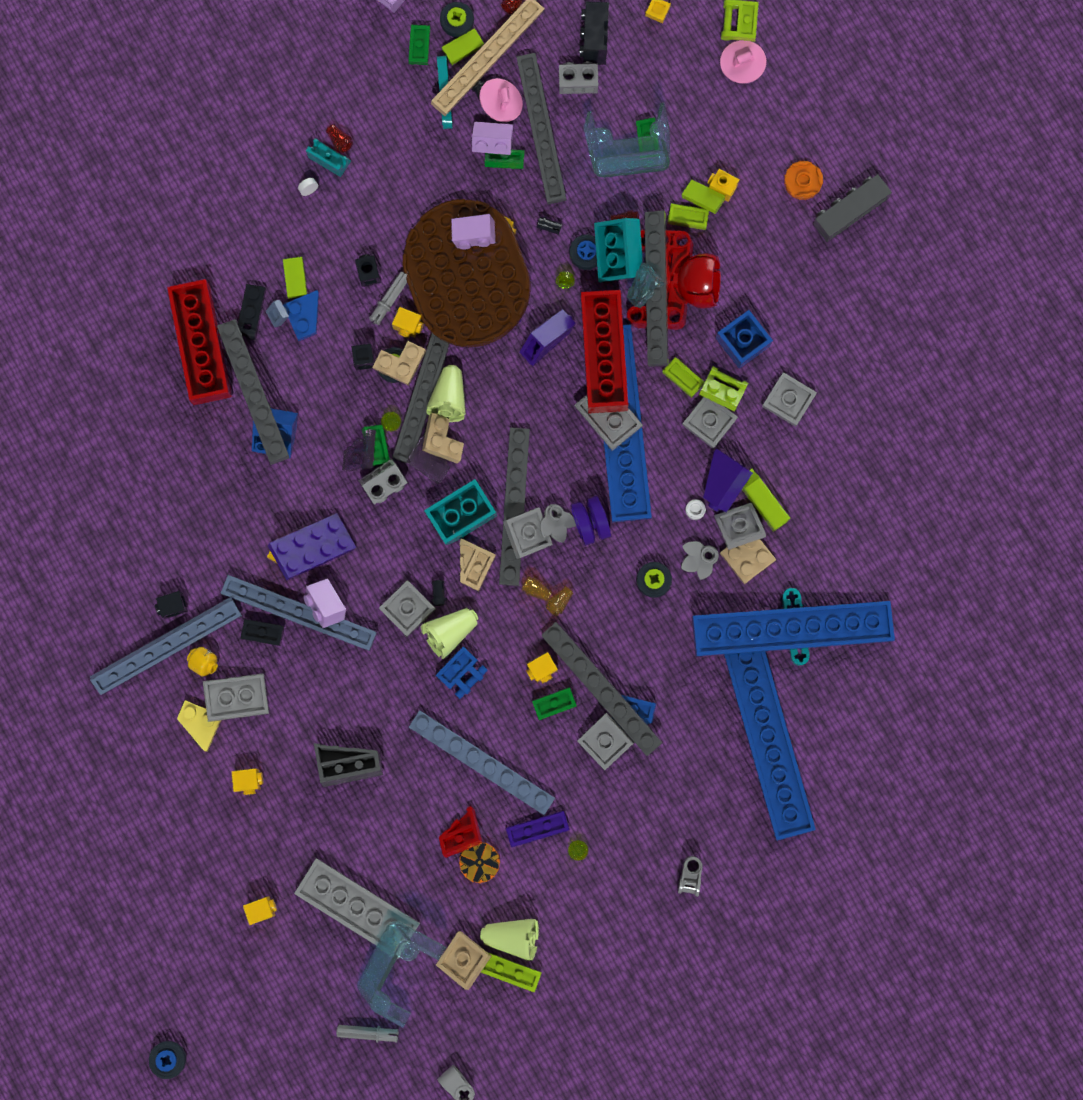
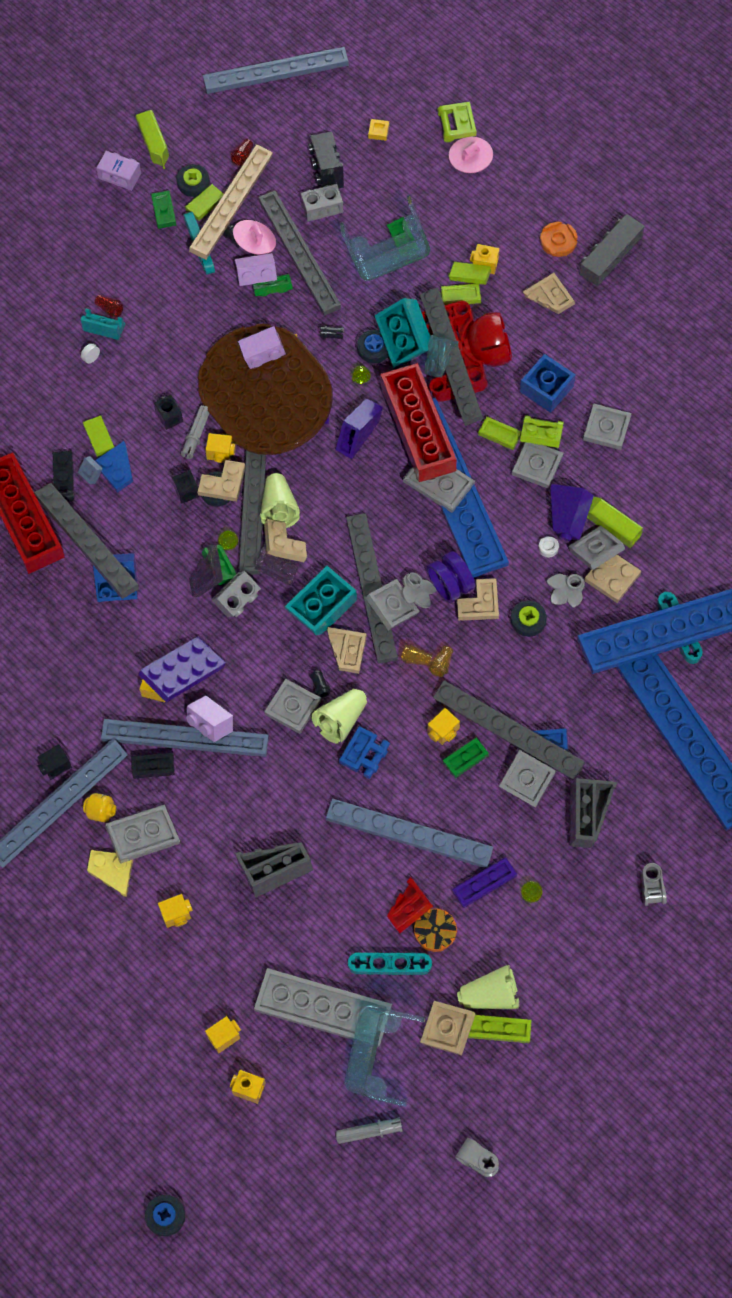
camera: 15 degrees left, 15 degrees down
none -> yellow brick [230,1070,266,1104]
none -> teal beam [348,953,432,975]
none -> tan plate [457,579,499,621]
none -> tan wing [523,273,575,314]
none -> dark grey wedge [570,778,617,848]

